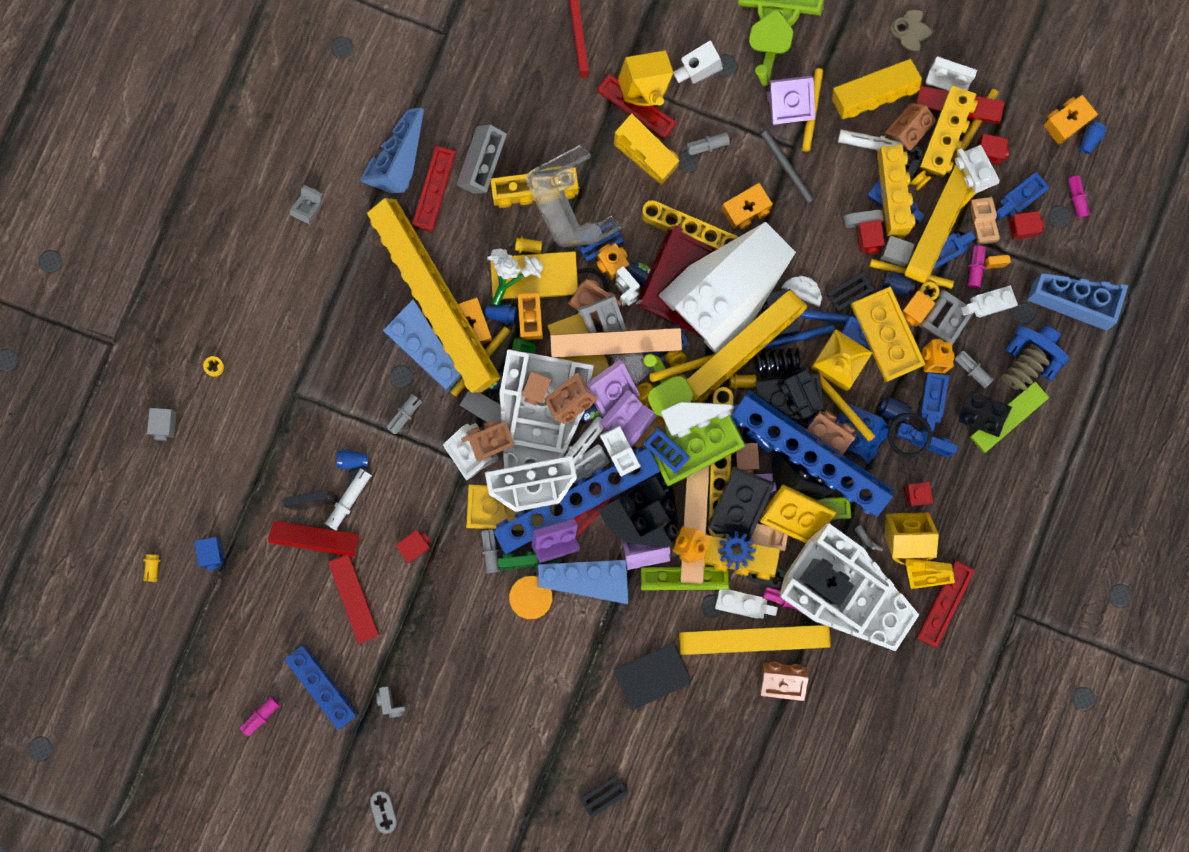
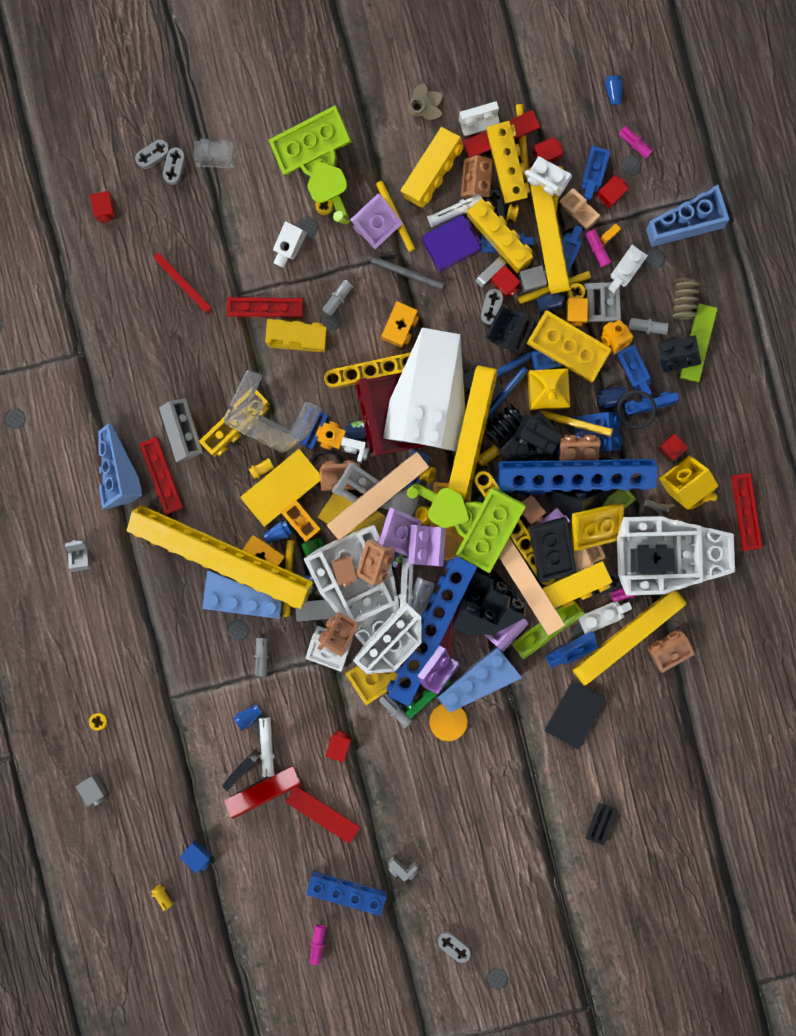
camera: 30 degrees left, 5 degrees up
white plant [487,248,543,305] -> none
white slope [600,425,640,476] -> none
yellow piece [618,50,673,106] -> none
blue slope [644,427,691,473] -> none
yellow bar [649,354,716,382] -> none
white slope [661,402,734,438] -> none
light orange brick [673,527,711,564] -> none
blue gear [718,532,756,570] -> none
white tile [781,276,822,307] -> none
yellow wing [905,559,955,589] -> none
blue connector [1005,325,1069,382] -> none
light orange brick [1043,95,1098,145] -> none
none -> yellow bush [315,199,333,216]
none -> dark purple brick [422,215,482,274]
none -> light grey beam [481,289,503,326]
none -> black bracket [485,304,529,350]
none -> blue hinge [545,631,599,668]

